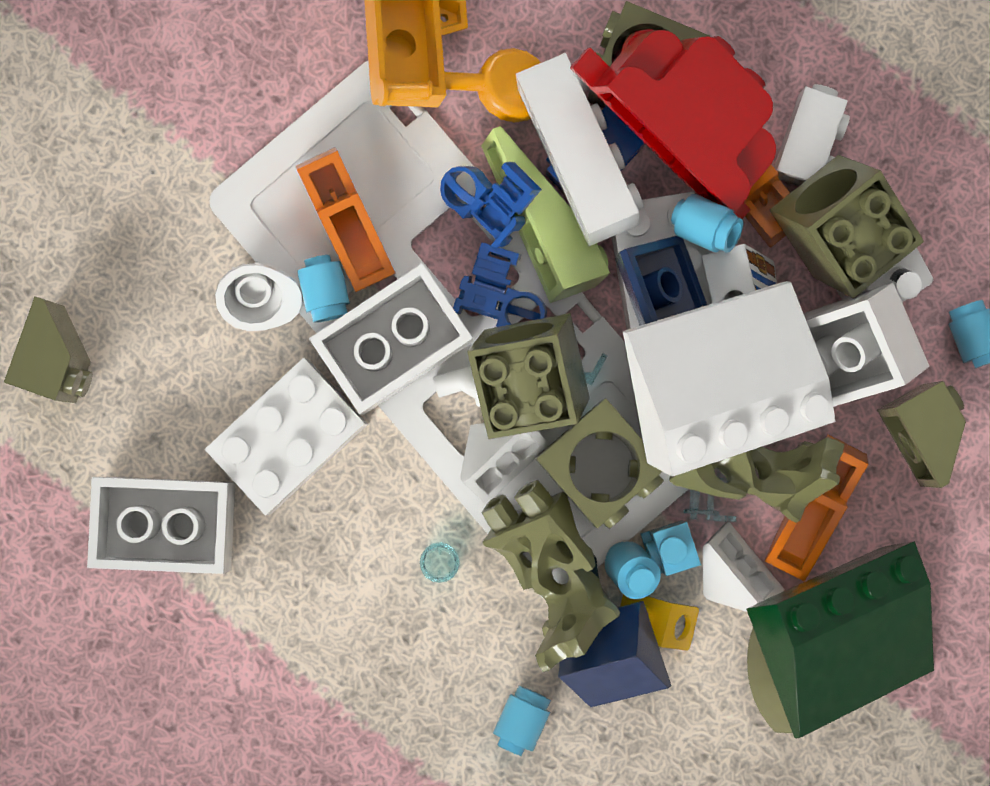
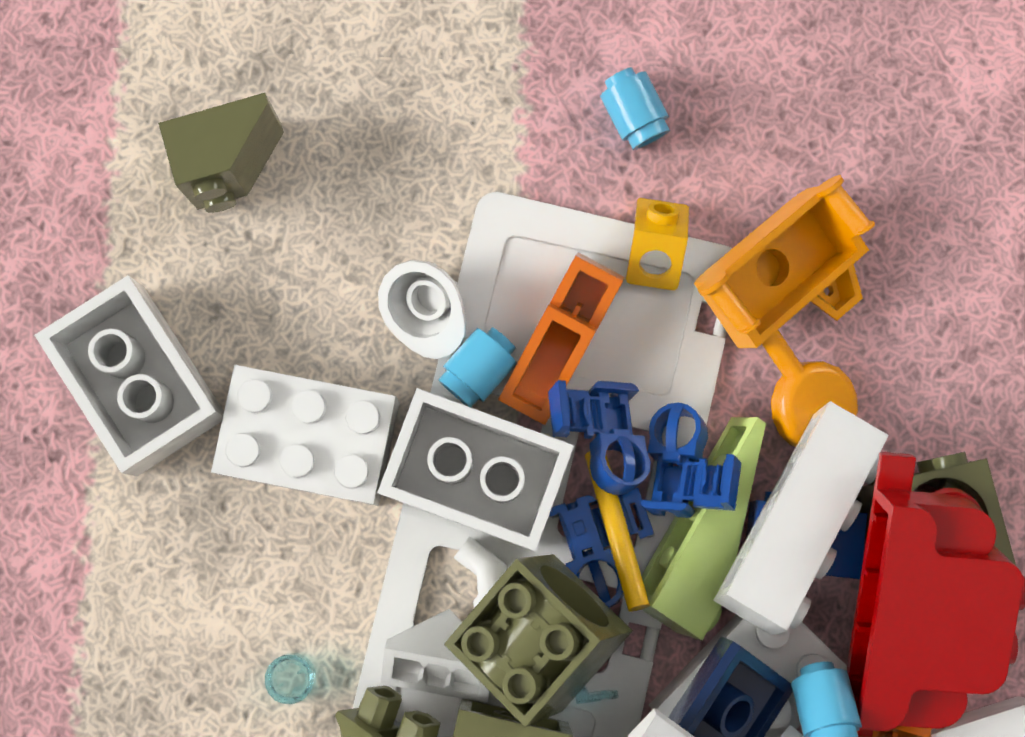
camera: 50 degrees right, 5 degrees down
none -> blue piece [548,380,651,496]
none -> yellow bar [584,451,650,612]
none -> medium azure brick [600,67,670,150]
none -> yellow bracket [626,198,689,290]

